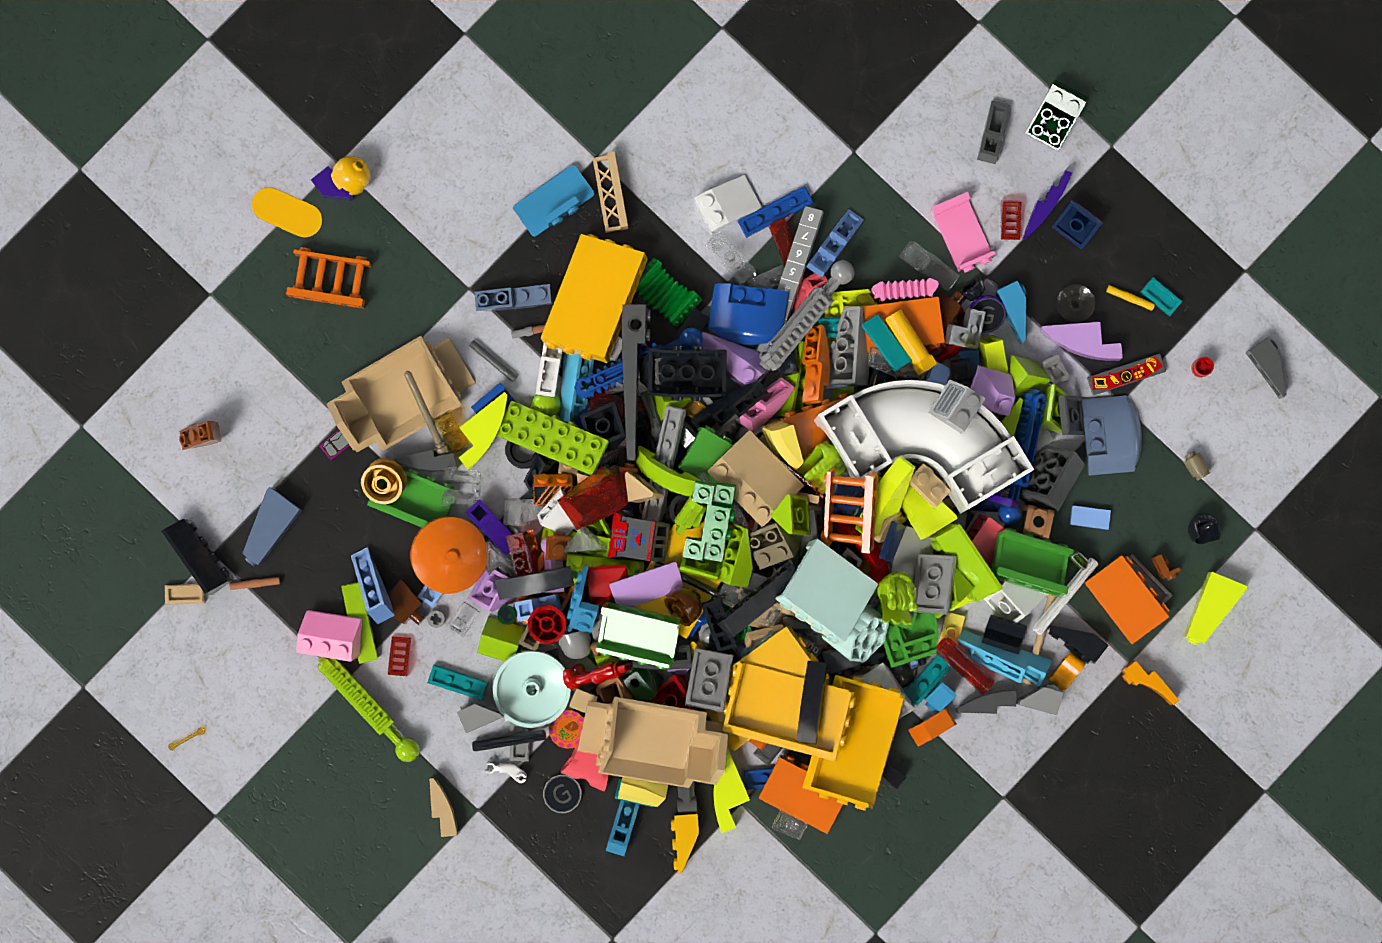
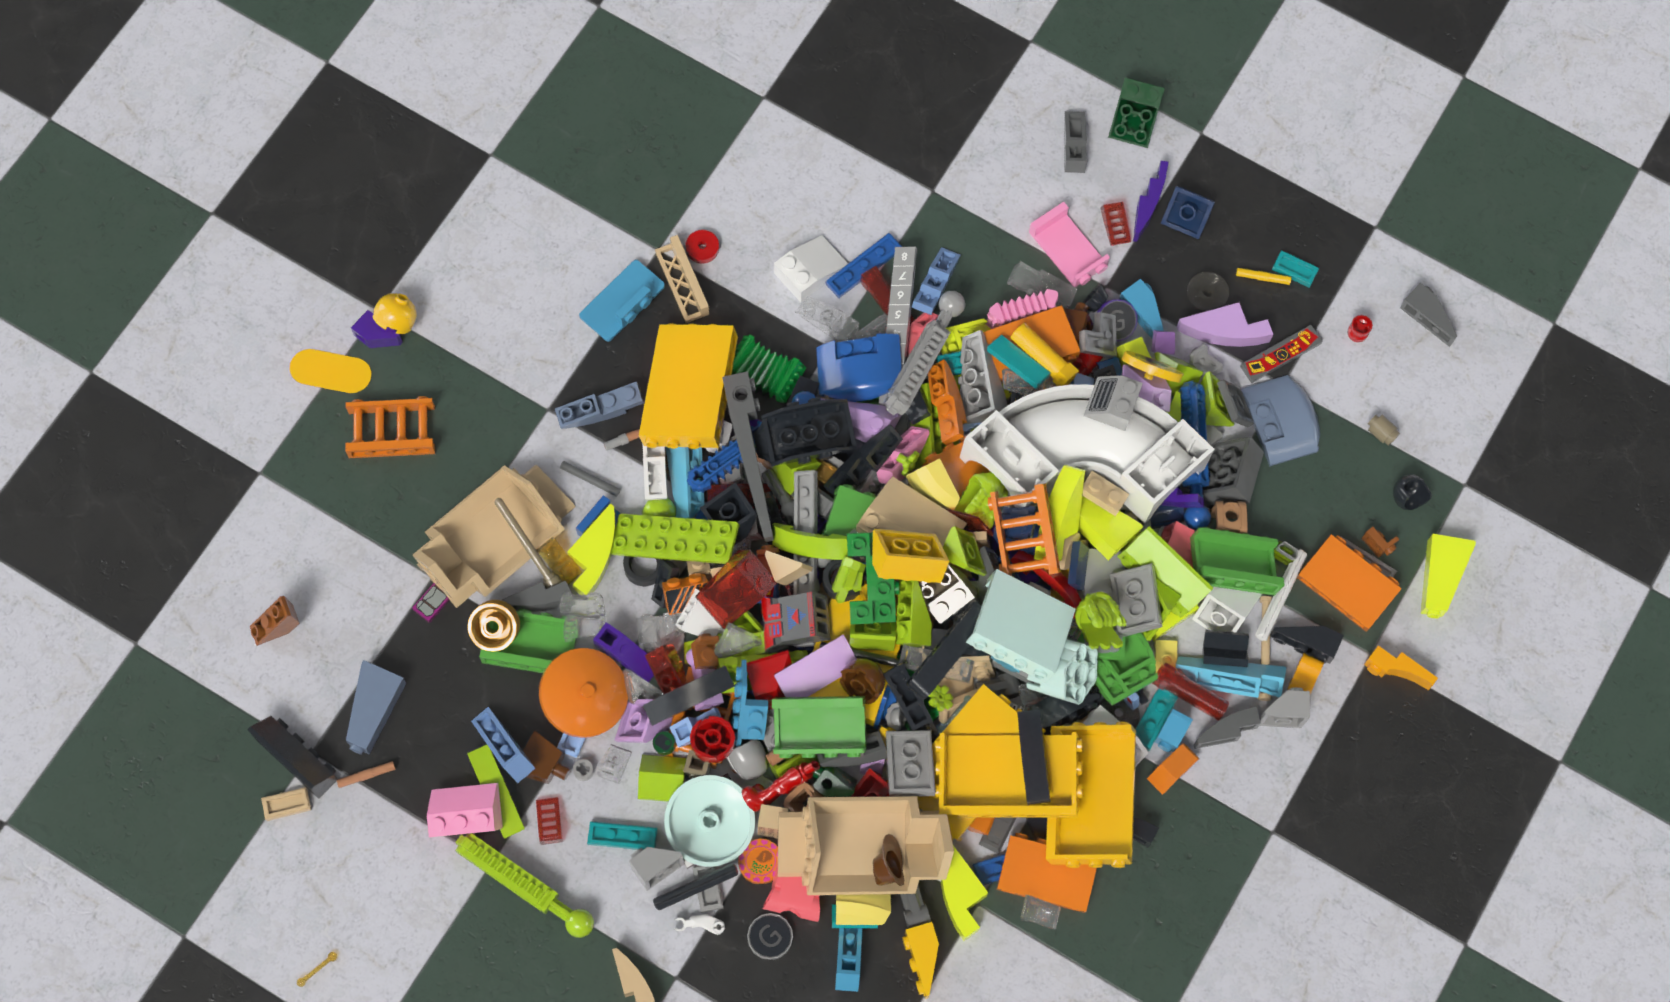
camera: 15 degrees left, 15 degrees down
light blue tile [1069,506,1111,530] -> none
none -> red piece [686,230,719,264]
none -> yellow slope [872,529,949,583]
none -> reddish brown piece [873,834,905,886]
none -> lime plant [896,451,920,476]
none -> lime plant [928,685,953,712]
none -> yellow piece [1122,351,1183,383]
none -> medium lavender slope [1151,330,1175,355]

